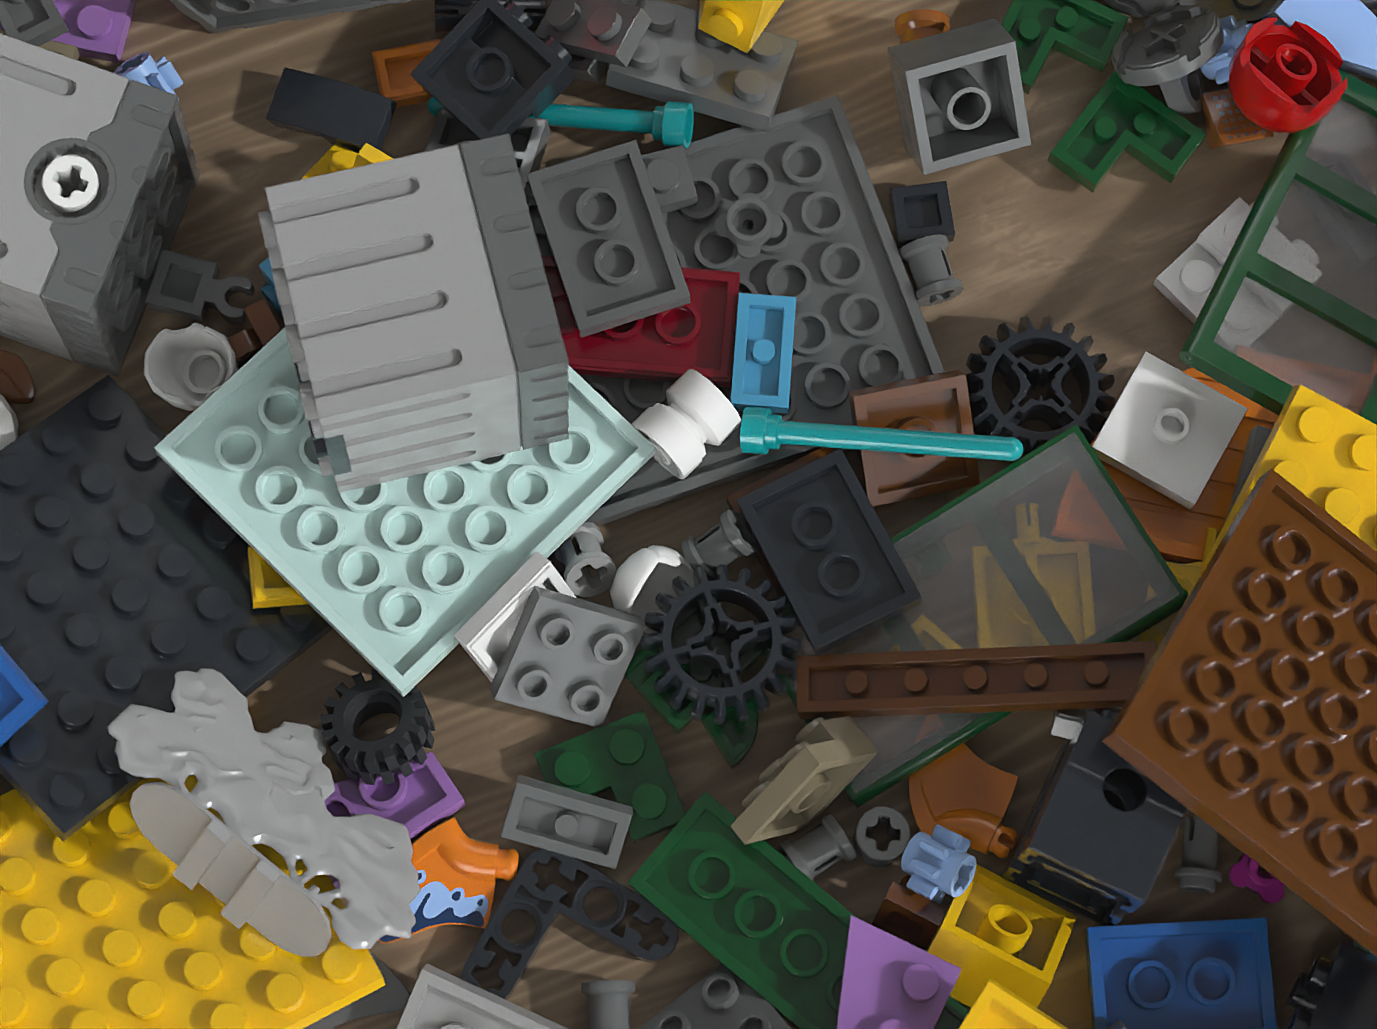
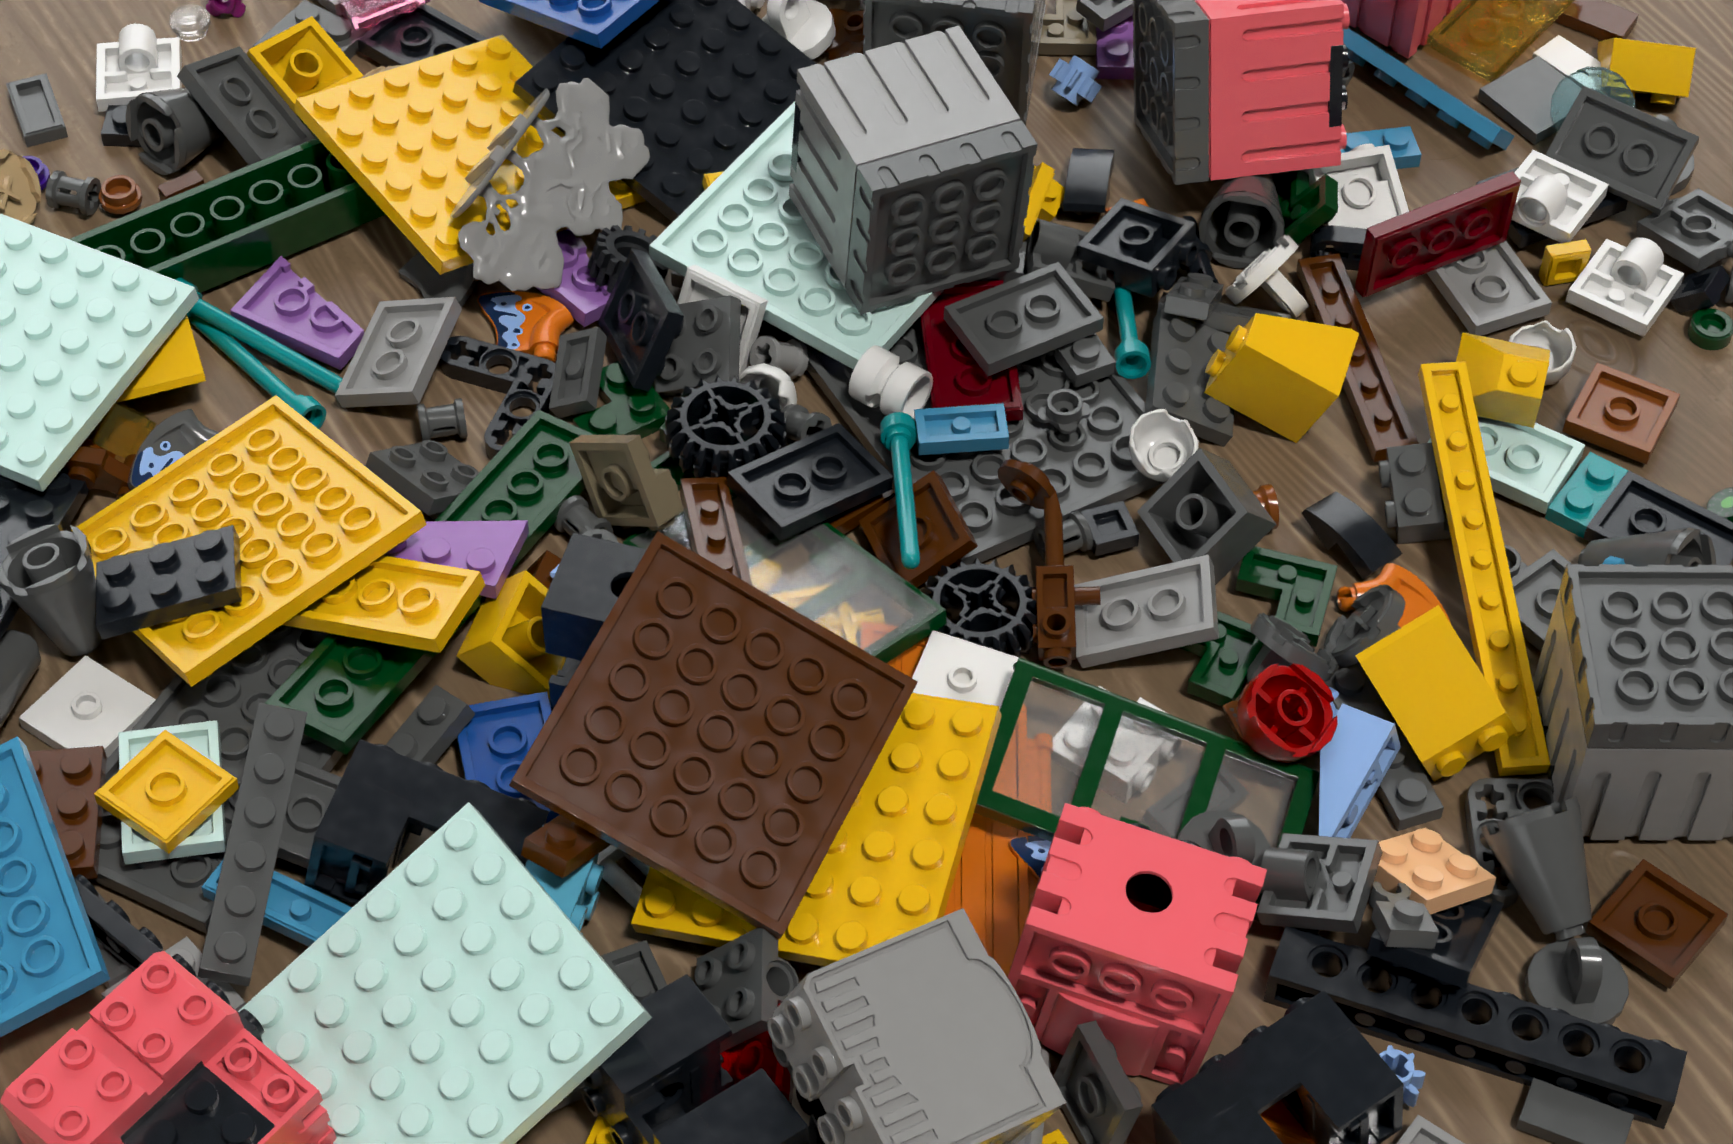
camera: 80 degrees right, 25 degrees down
none -> black plate [598,248,684,392]
none -> reddish brown piece [997,459,1101,669]
none -> light grey plate [1074,555,1219,668]
none -> white hair [1129,409,1199,482]

